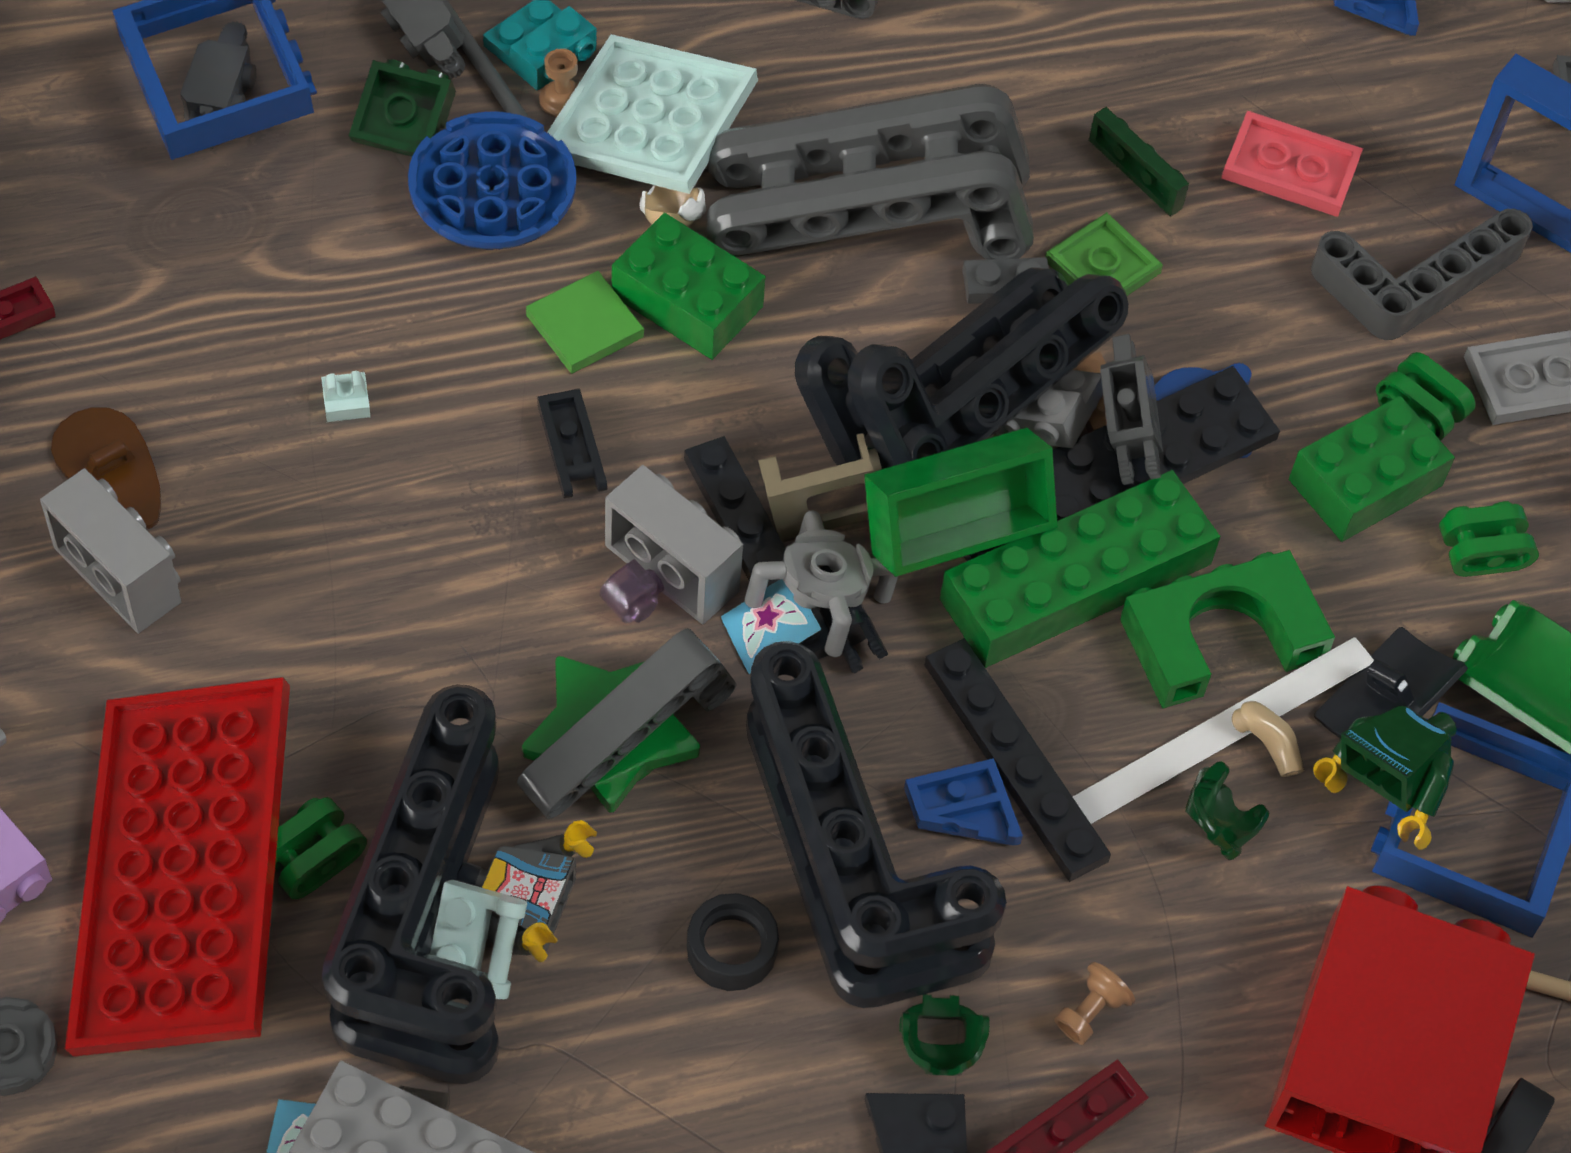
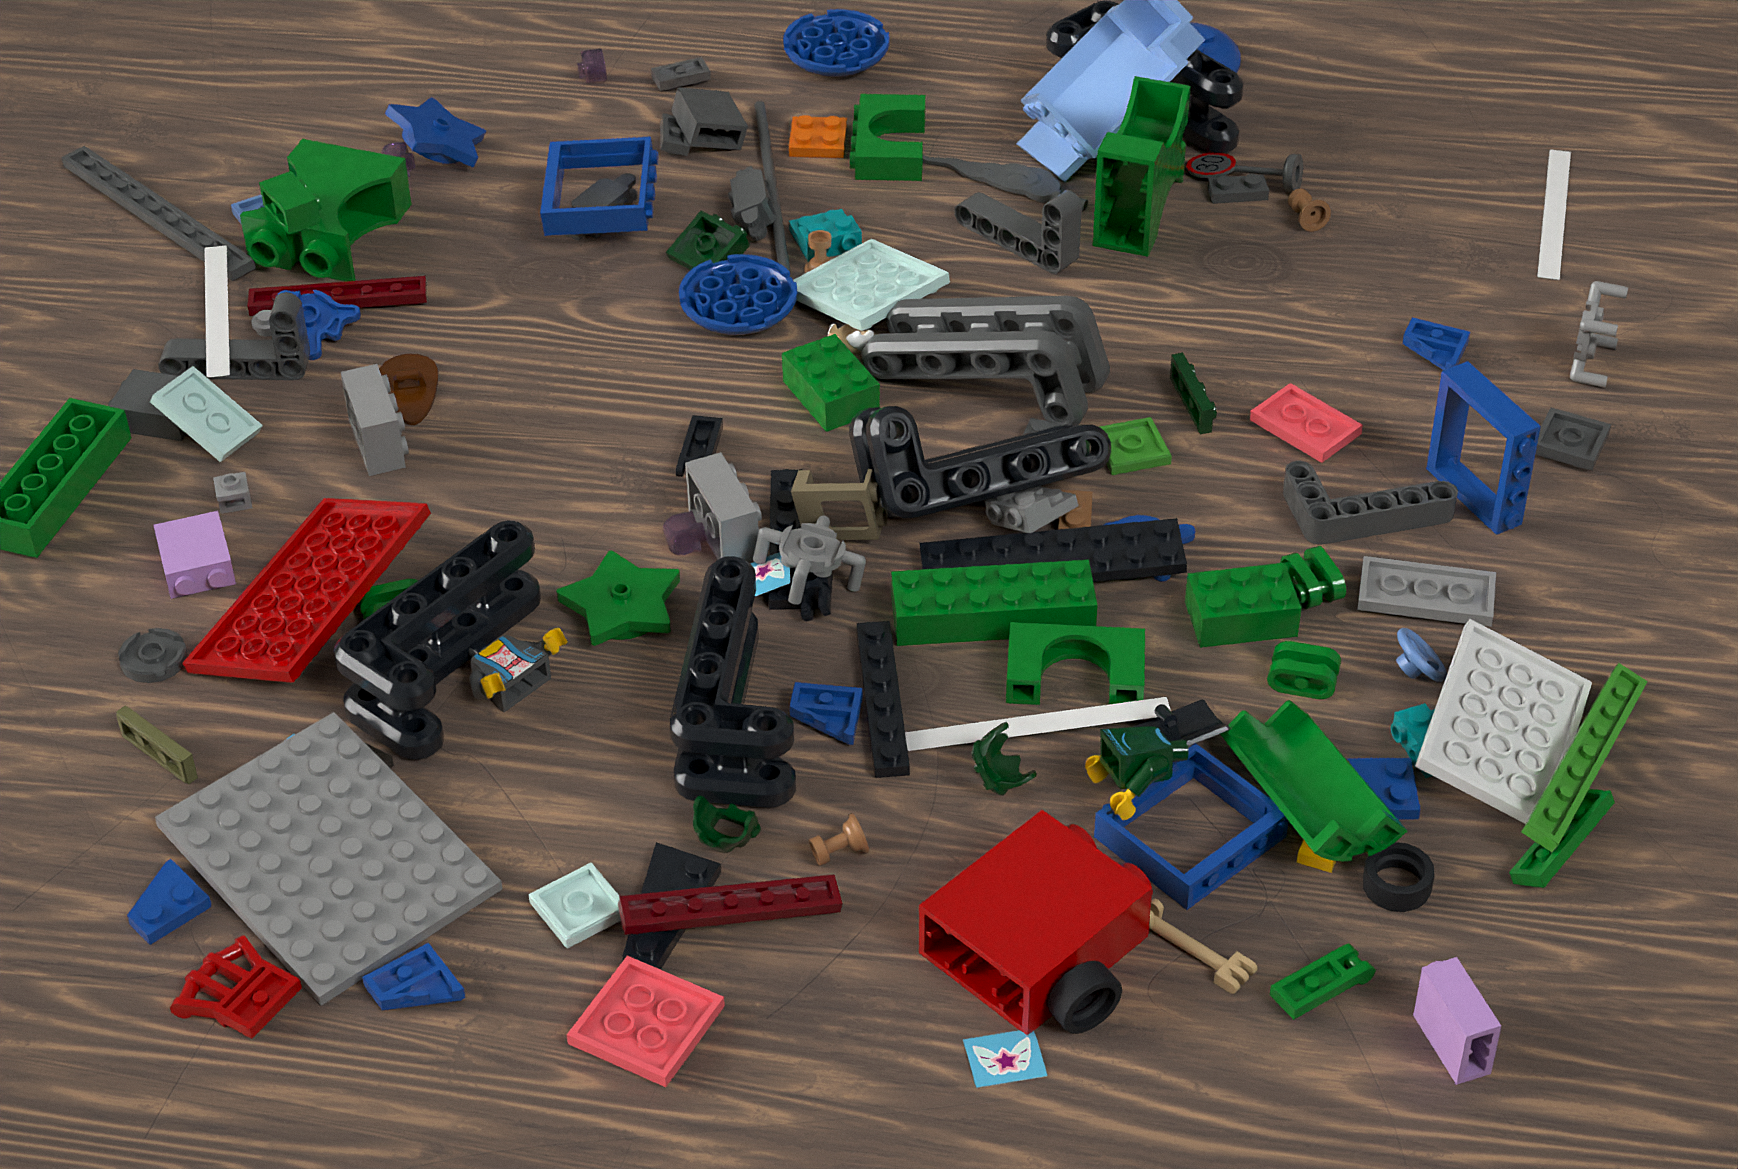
camera: 30 degrees right, 15 degrees down
light aqua tile [321,371,371,422] -> none
light aqua plate [430,880,527,999] -> none
dark grey beam [517,628,737,819] -> none
bright green tile [526,271,644,374] -> none
black tyre [687,893,779,991] -> none
green piece [864,427,1058,577] -> none
dark grey hinge [1100,334,1163,485] -> none
tan arm [1232,701,1304,777] -> none

